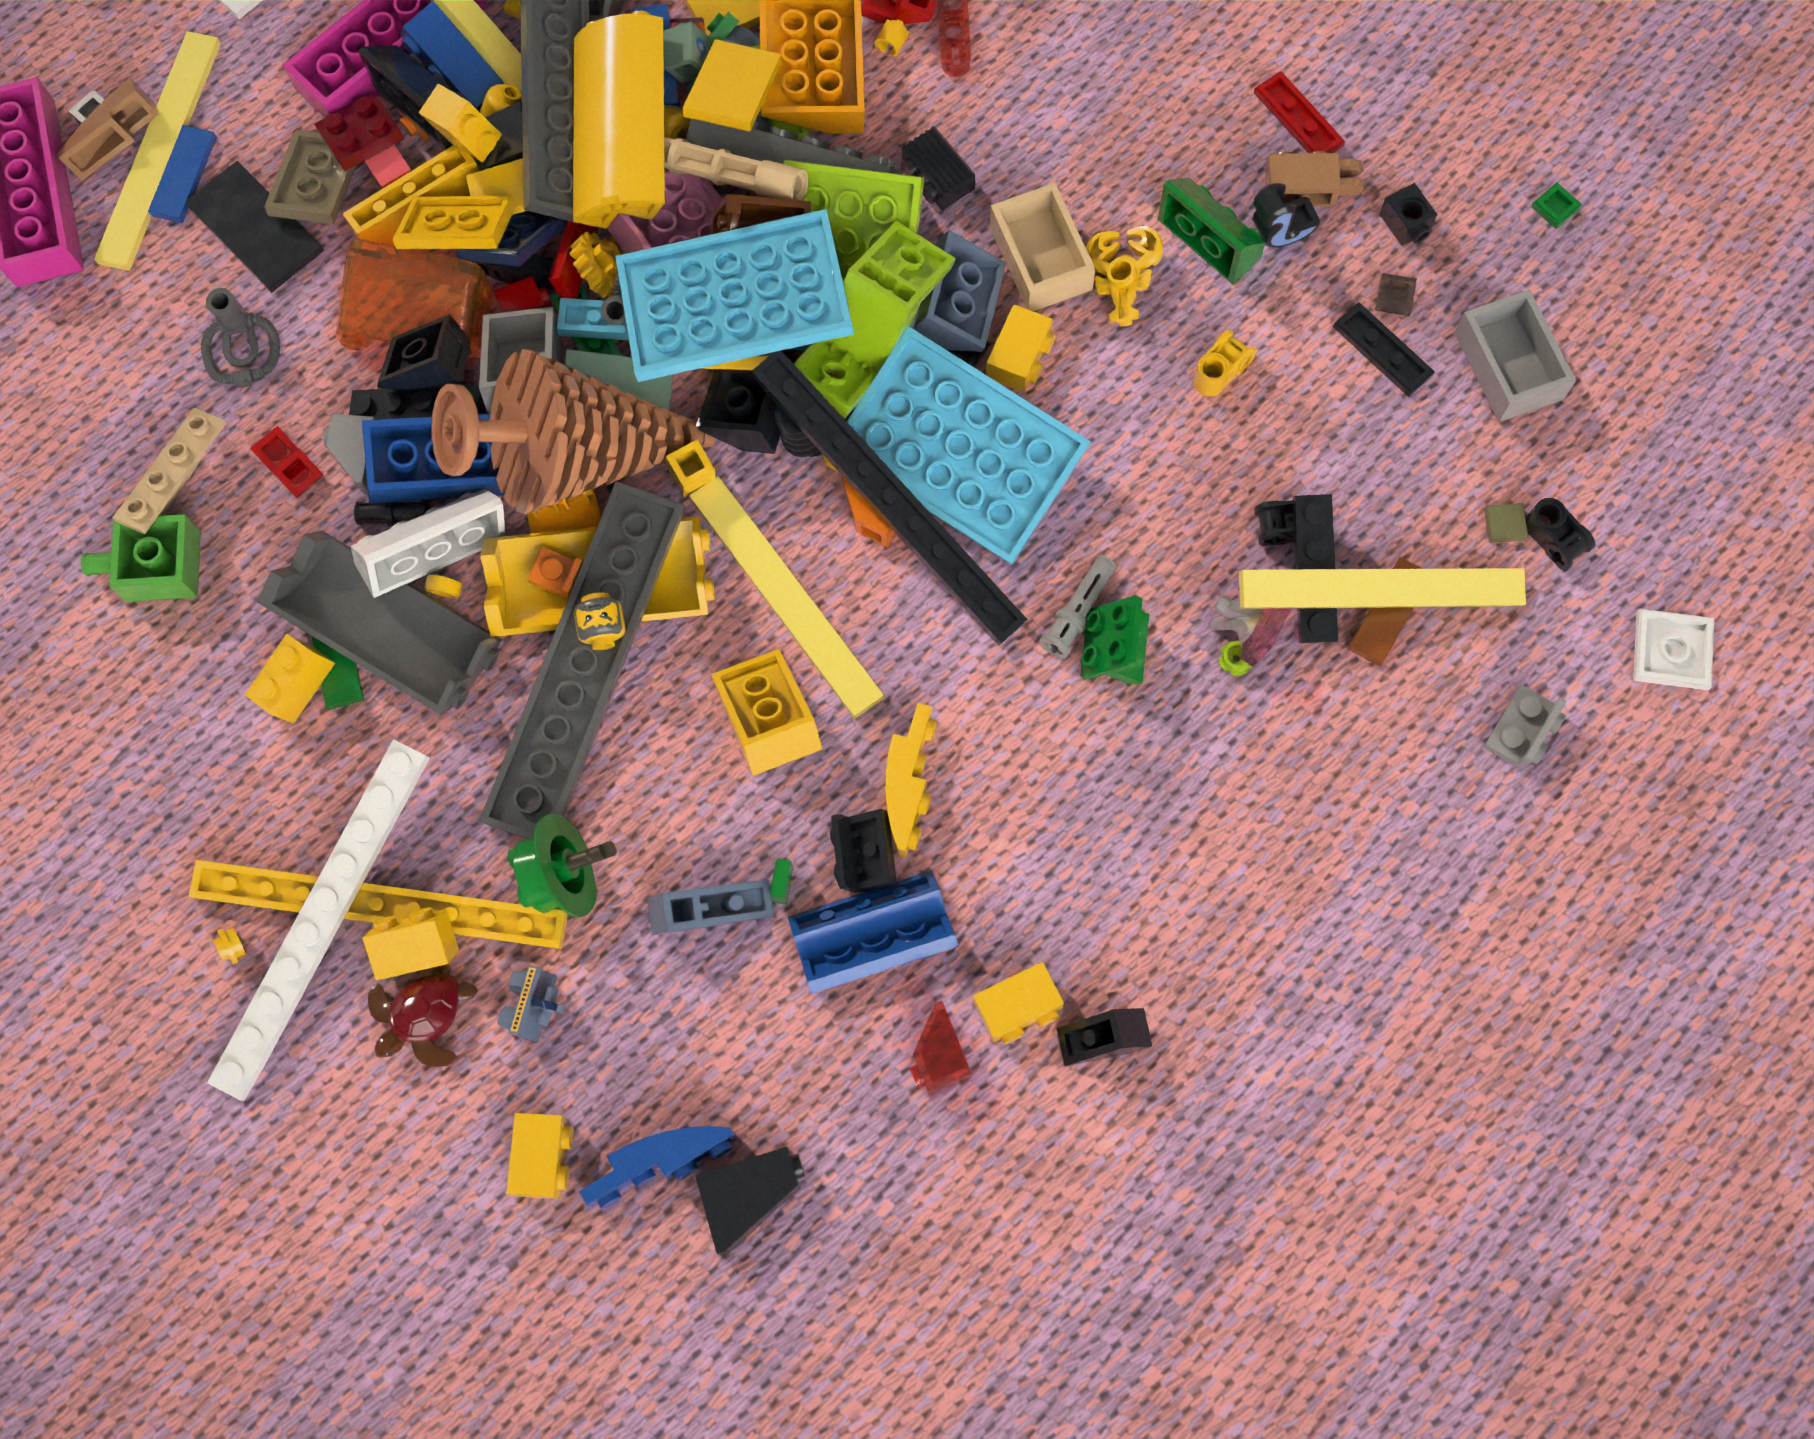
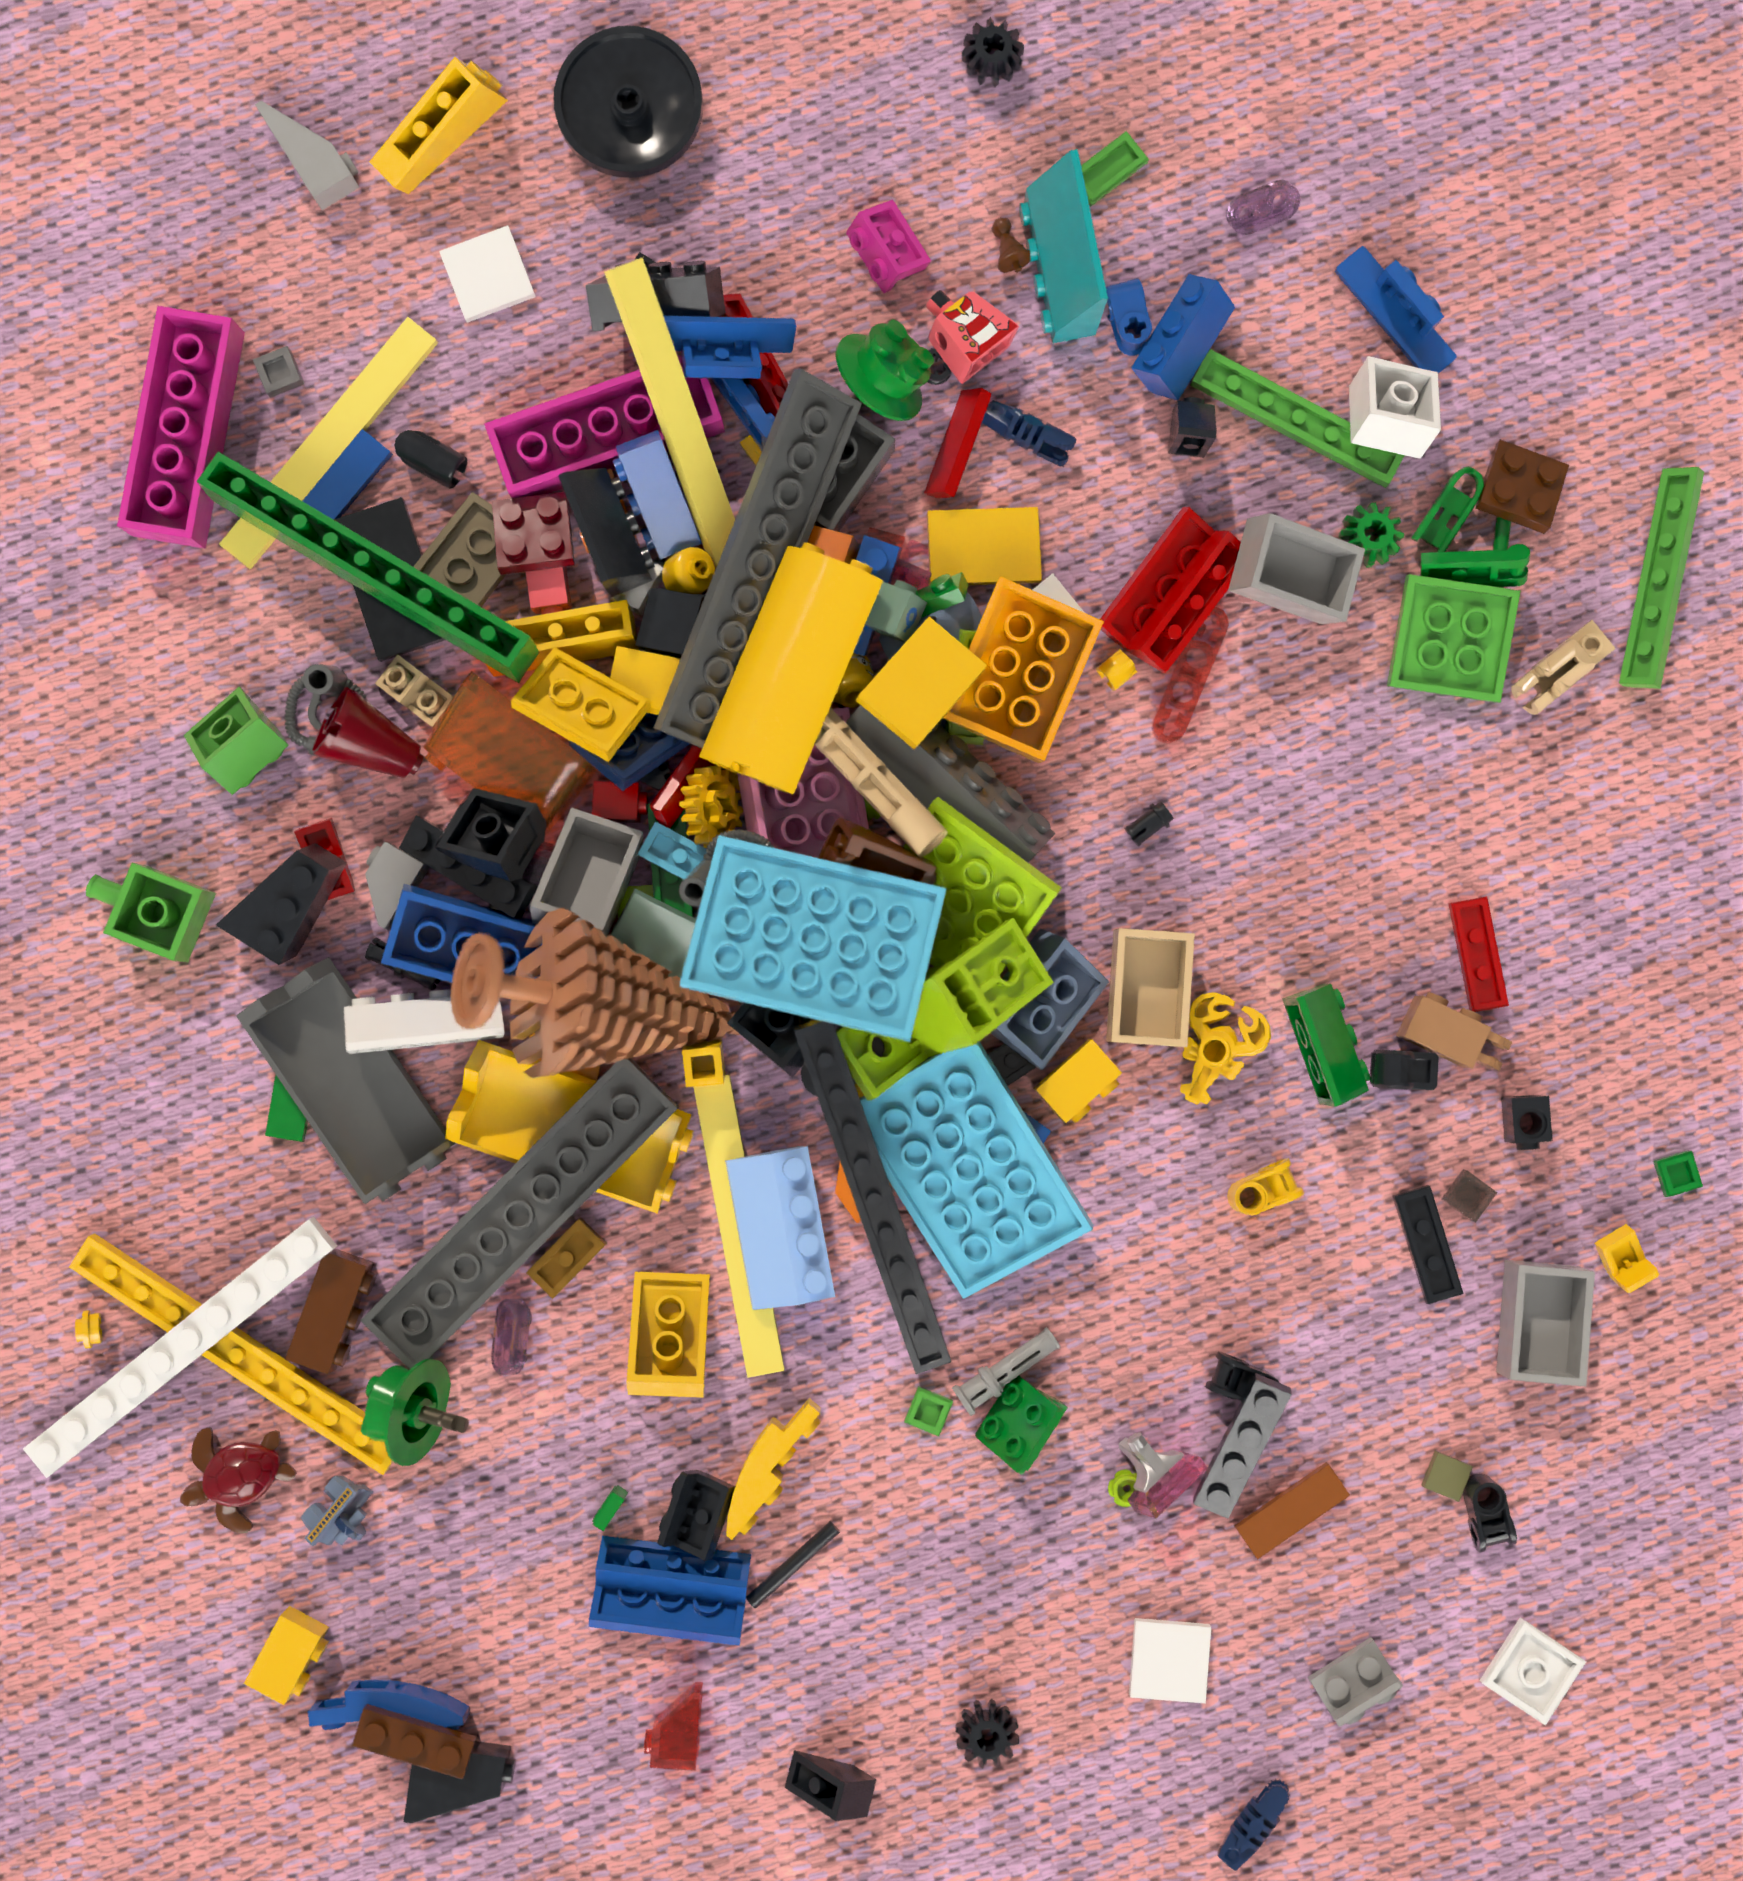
camera: 15 degrees right, 15 degrees up
medium nougat slope [57,78,159,181] -> none
tan bracket [112,408,226,534] -> none
yellow brick [244,634,335,724] -> none
yellow brick [362,907,460,981] -> none
yellow brick [419,84,502,163] -> none
yellow tile [424,575,463,599] -> none
orange bracket [528,547,583,599] -> none
head [574,592,625,650] -> none
sand blue slope [647,879,774,936] -> none
black brick [901,126,975,211] -> none
yellow brick [973,962,1064,1044] -> none
light yellow tile [1239,568,1526,609] -> none
none -> bright green slope [184,686,289,795]
none -> green brick [196,452,539,683]
none -> black wedge [216,843,347,965]
none -> reddish brown brick [285,1248,377,1375]
none -> dark red cone [312,687,424,778]
none -> reddish brown plate [352,1704,476,1780]
none -> tan slope [375,655,461,732]
none -> black arm [394,430,468,489]
none -> clear purple plate [491,1299,532,1375]
none -> pearl gold plate [526,1217,607,1299]
none -> light blue slope [725,1146,835,1310]
none -> black bar [746,1521,840,1609]
none -> bright green tile [904,1386,953,1436]
none -> black gear [955,1699,1020,1769]
none -> black pin [1124,801,1174,847]
none -> white tile [1129,1618,1211,1704]
none -> dark blue hinge [1217,1779,1290,1871]
none -> yellow bracket [1594,1224,1659,1293]

